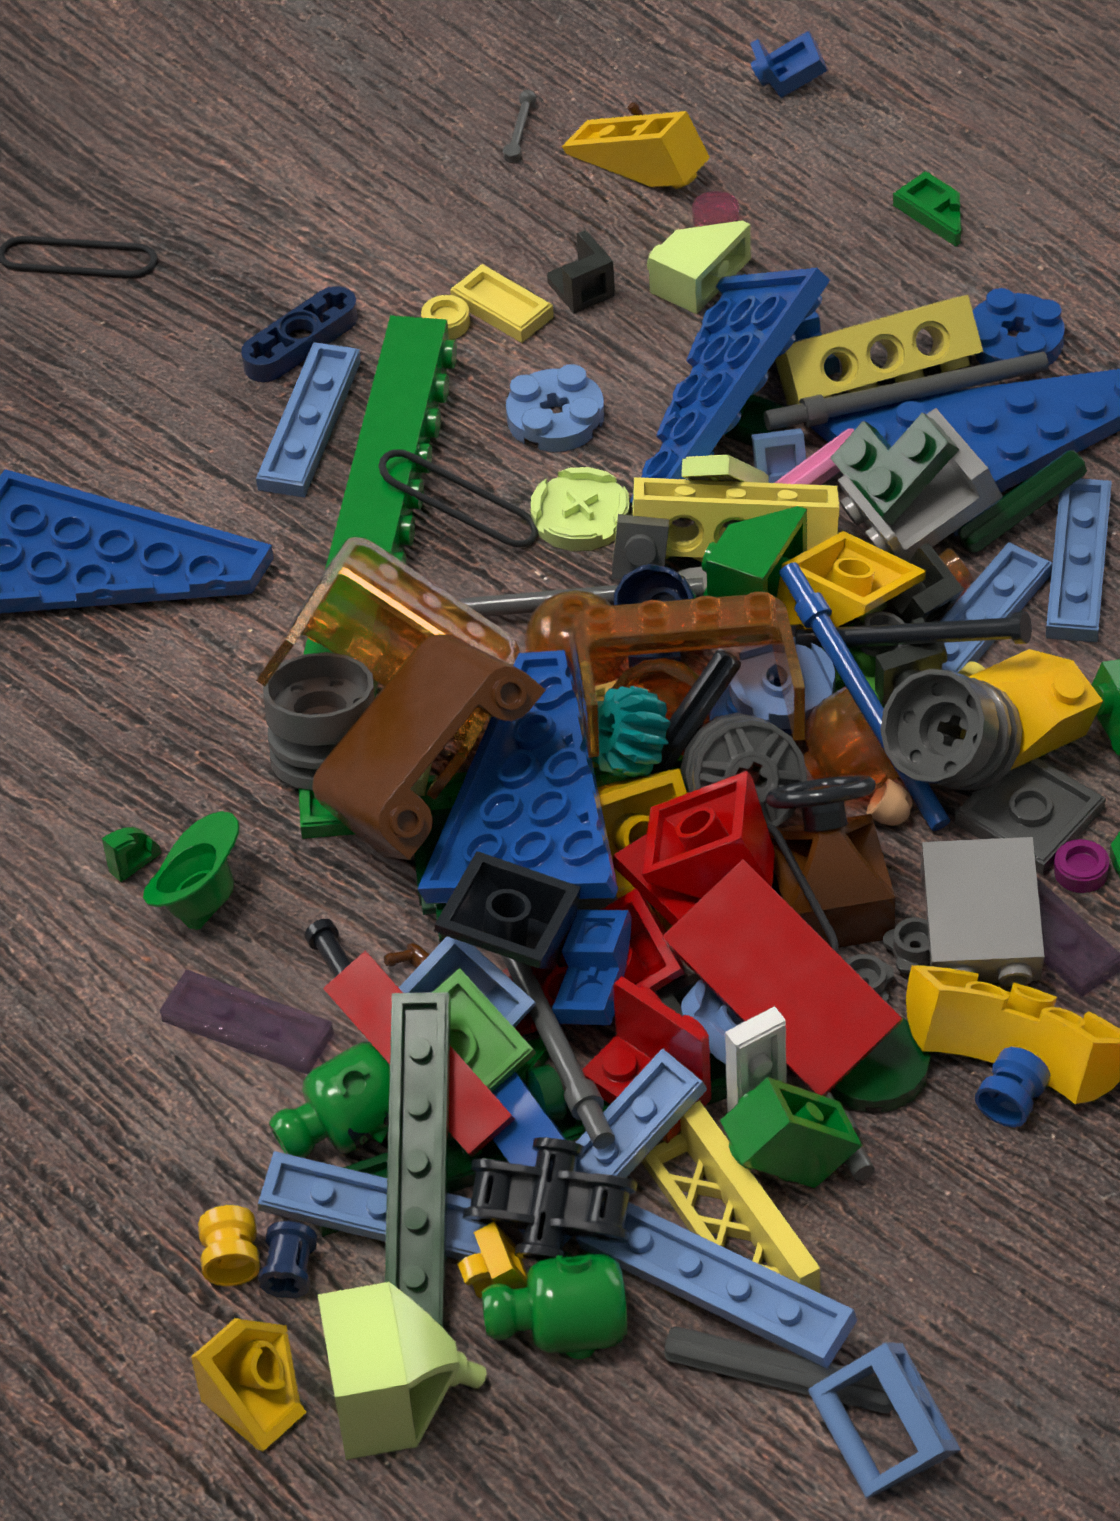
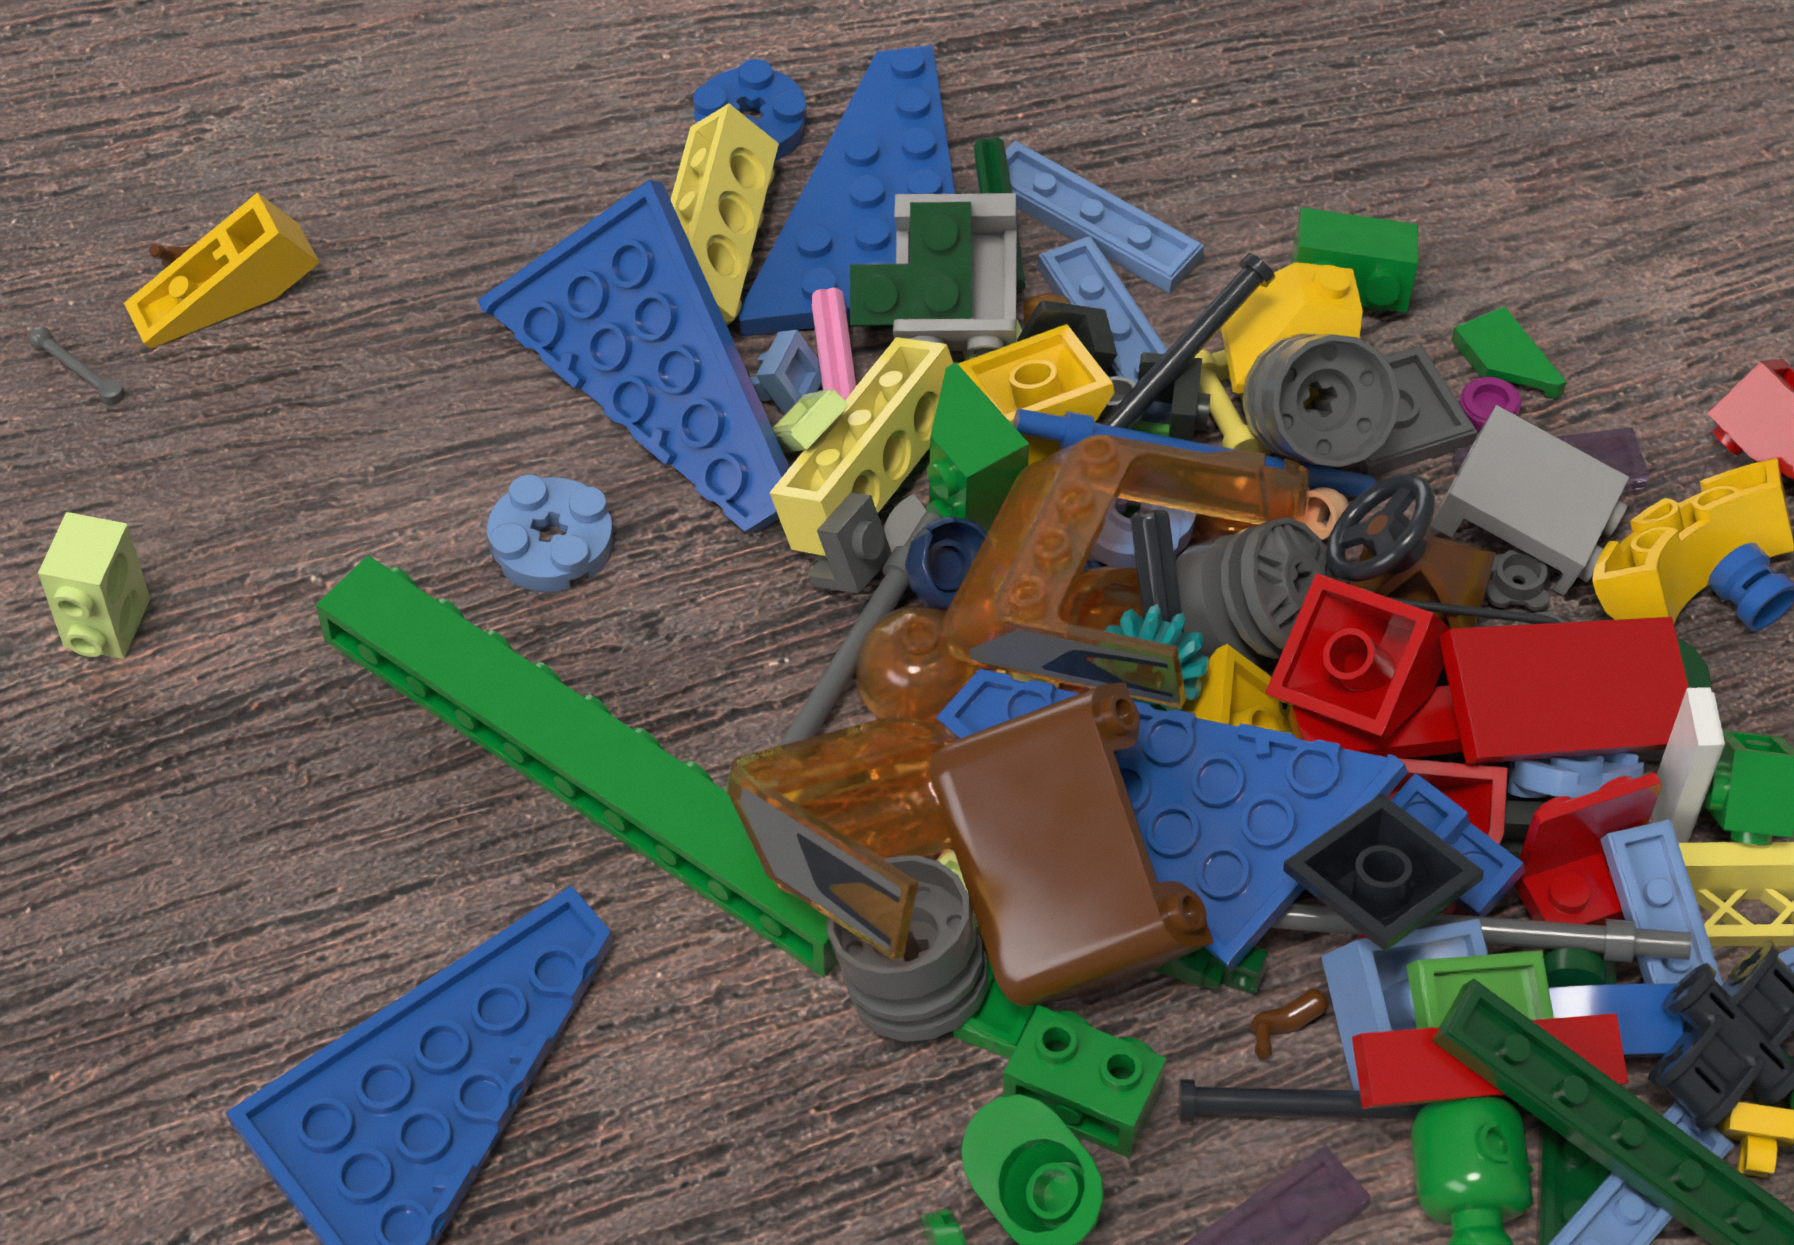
camera: 65 degrees left, 5 degrees up
dark blue beam [241,286,358,382] -> none
medium blue tile [256,342,361,498] -> none
black piece [378,449,538,548] -> none
light yellow tile [421,295,470,340] -> none
light yellow tile [450,264,554,343] -> none
yellowish green tile [531,467,630,551] -> none
pearl dark grey panel [547,230,615,314] -> none
yellowish green slope [647,221,751,314] -> none
clear pink tile [692,191,739,227] -> none
blue bracket [750,31,828,98] -> none
dark grey bar [763,352,1049,431] -> none
green tile [893,171,961,247] -> none
none -> yellowish green brick [38,512,150,659]
none -> green brick [1002,1005,1167,1159]

